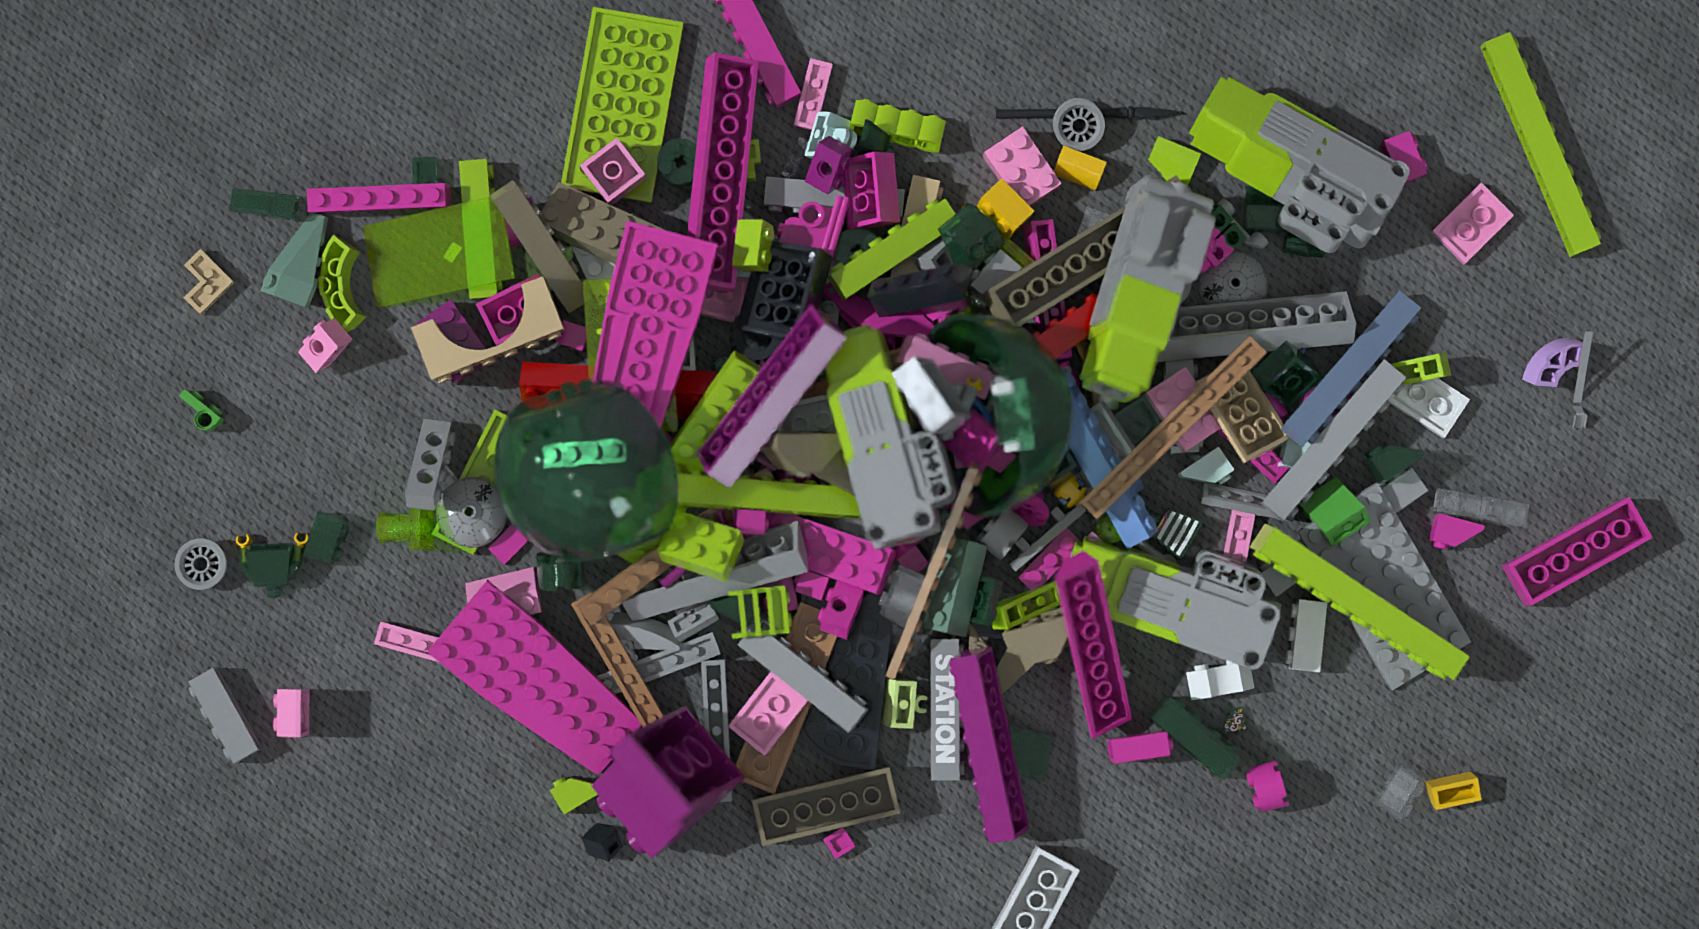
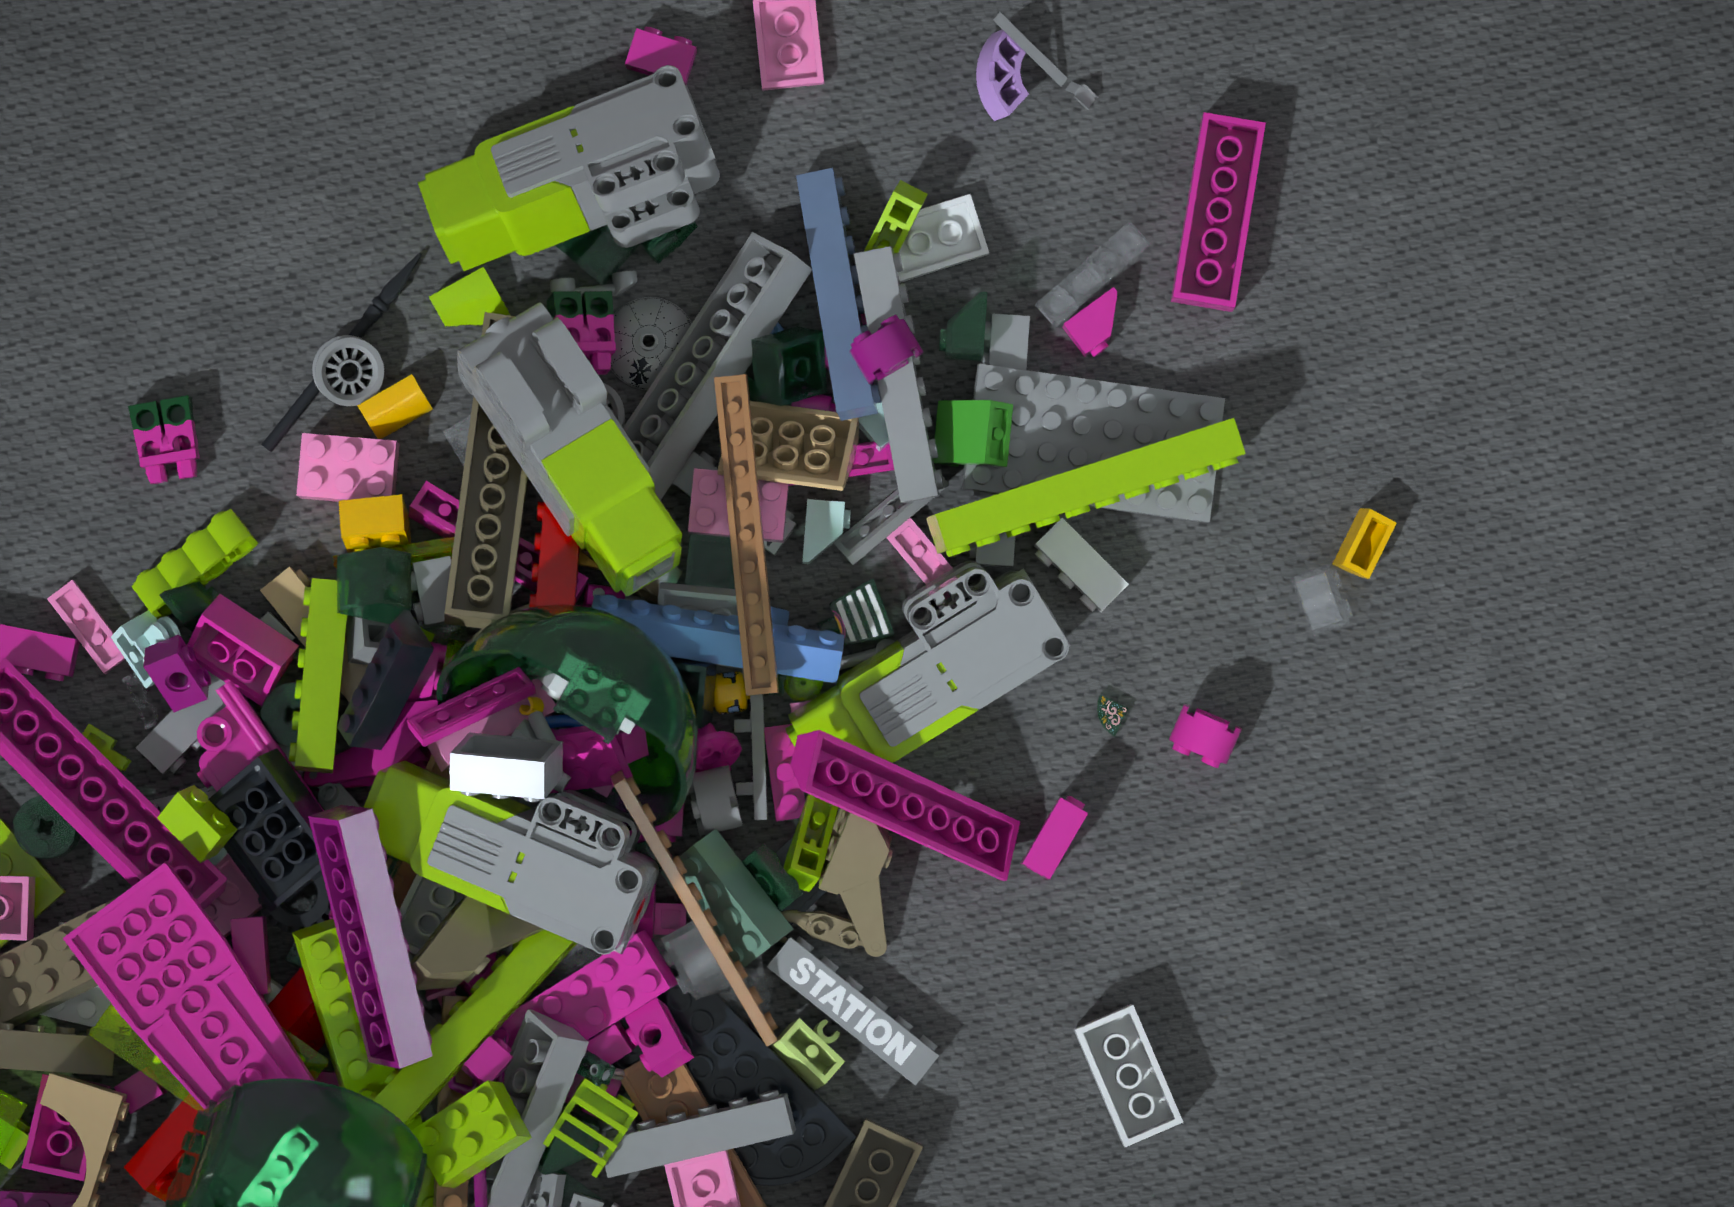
camera: 50 degrees left, 0 degrees up
magenta brick [949,646,1030,843] -> none
clear green plate [1009,725,1055,782] -> none
clear green brick [1147,696,1242,781] -> none
white brick [1186,660,1255,700] -> none
none -> dark pink hips [128,395,200,485]
none -> dark pink brick [230,916,272,999]
none -> dark pink tile [407,667,536,747]
none -> clear green piece [577,1050,625,1086]
none -> magenta brick [849,314,924,384]

